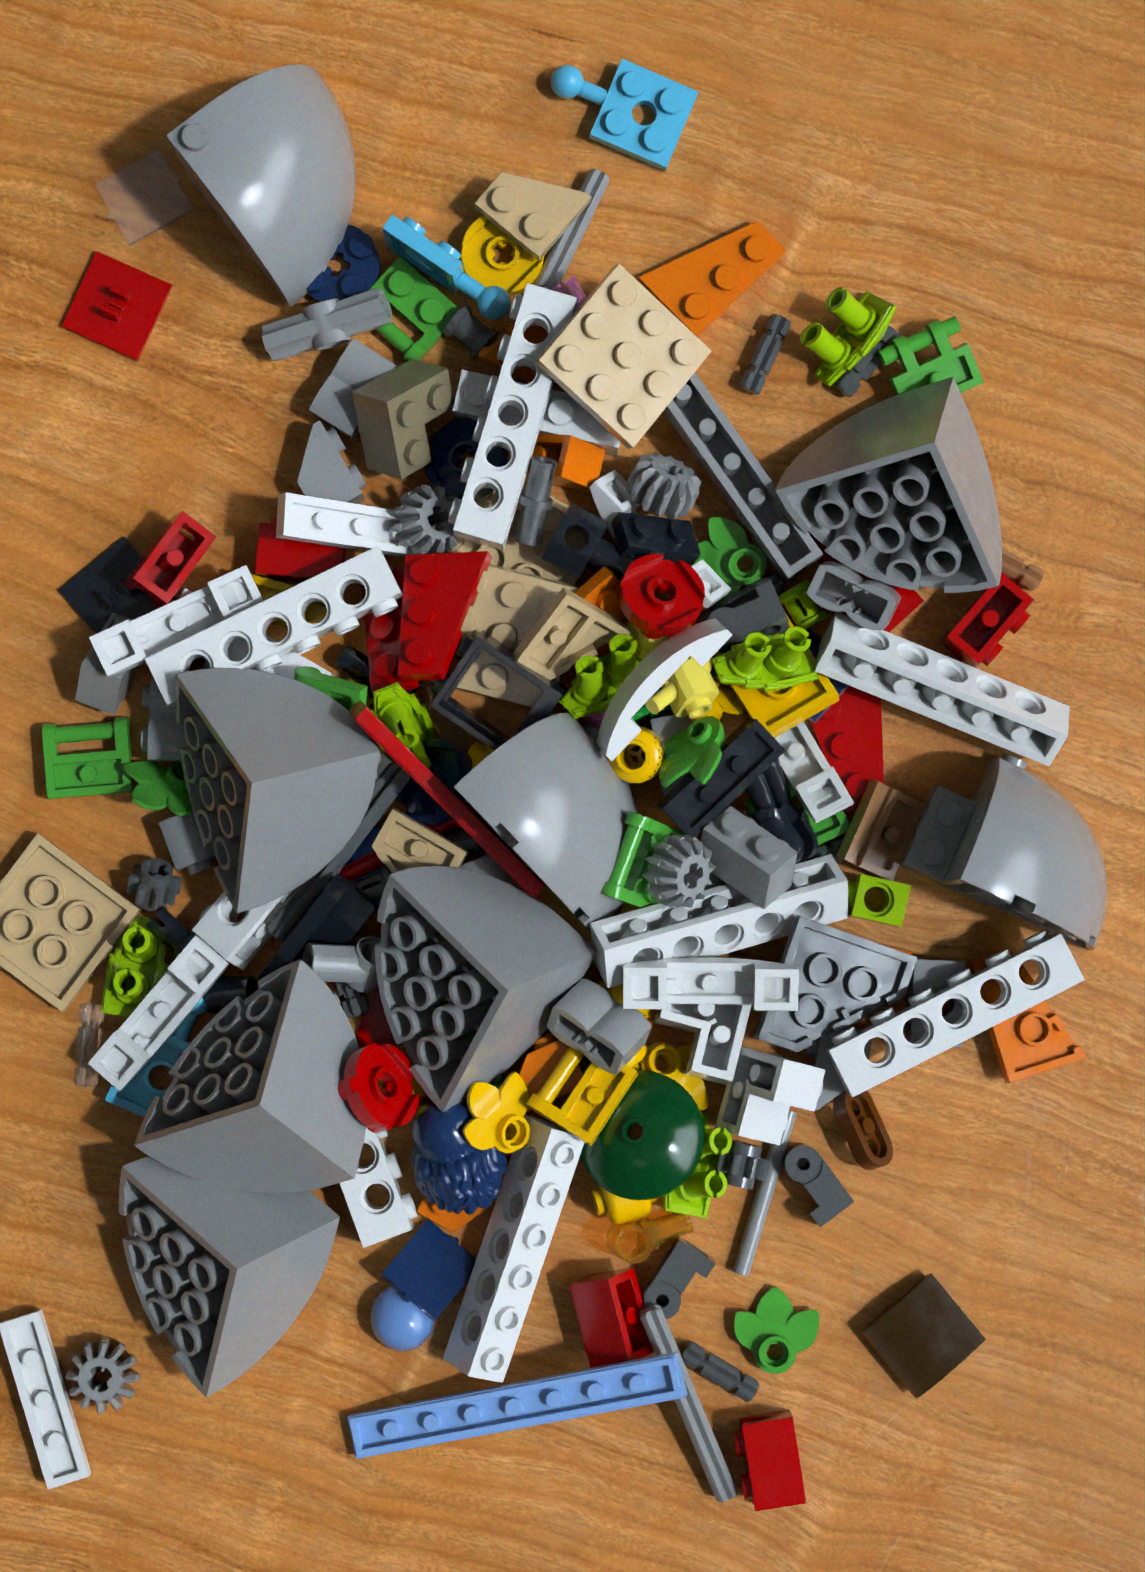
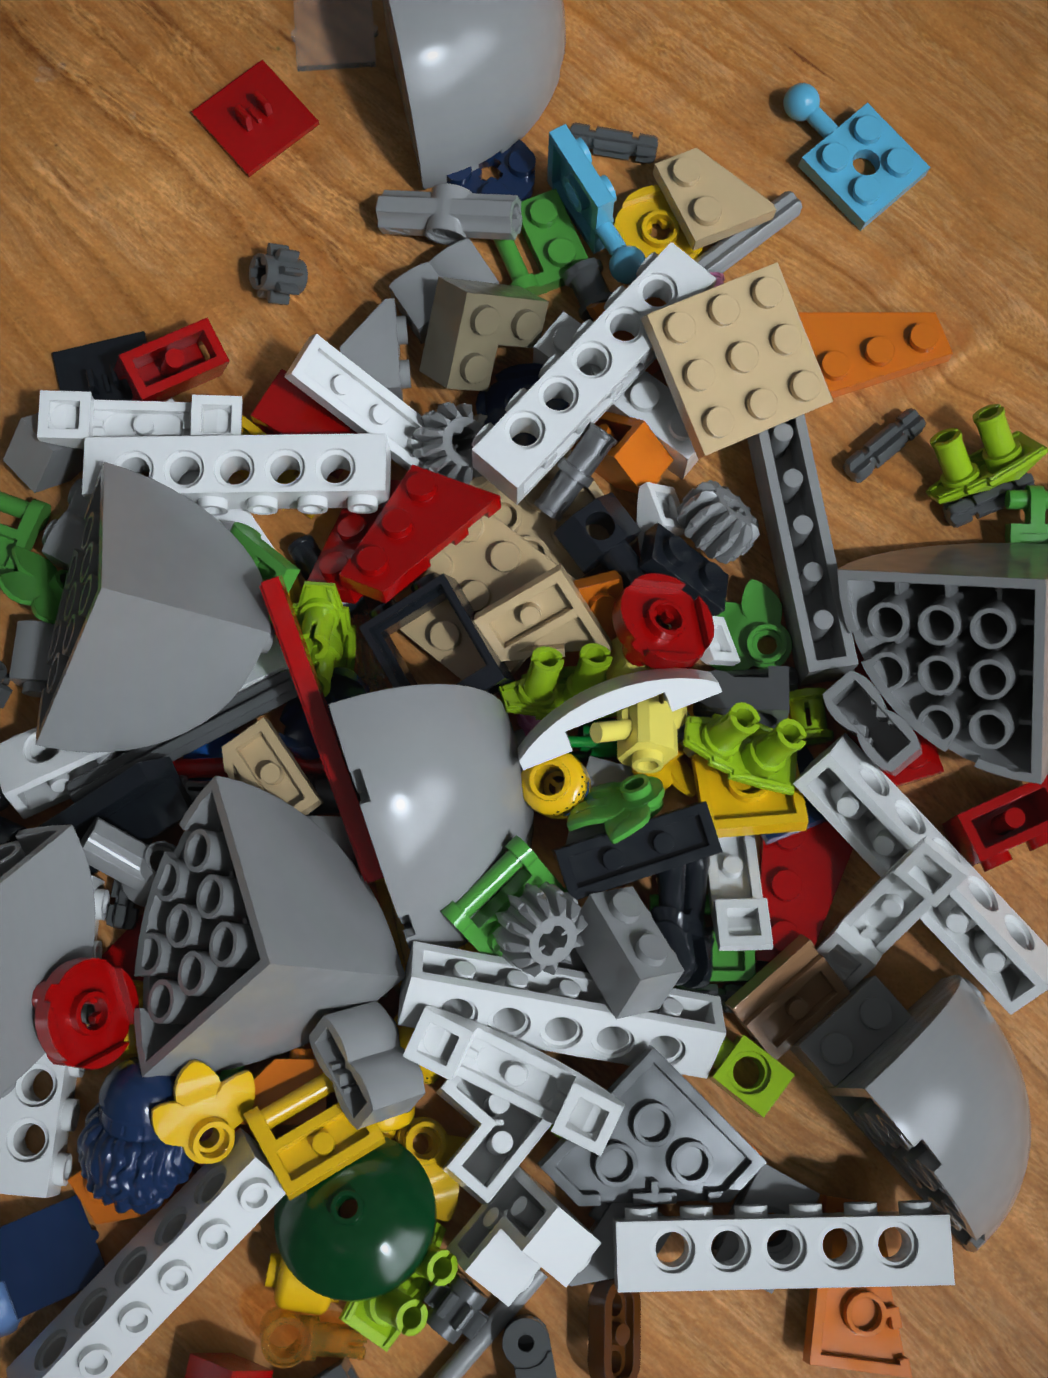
camera: 30 degrees right, 10 degrees down
none -> dark grey gear [249,243,308,305]
none -> dark grey axle [570,123,658,164]
none -> white slope [816,836,971,991]

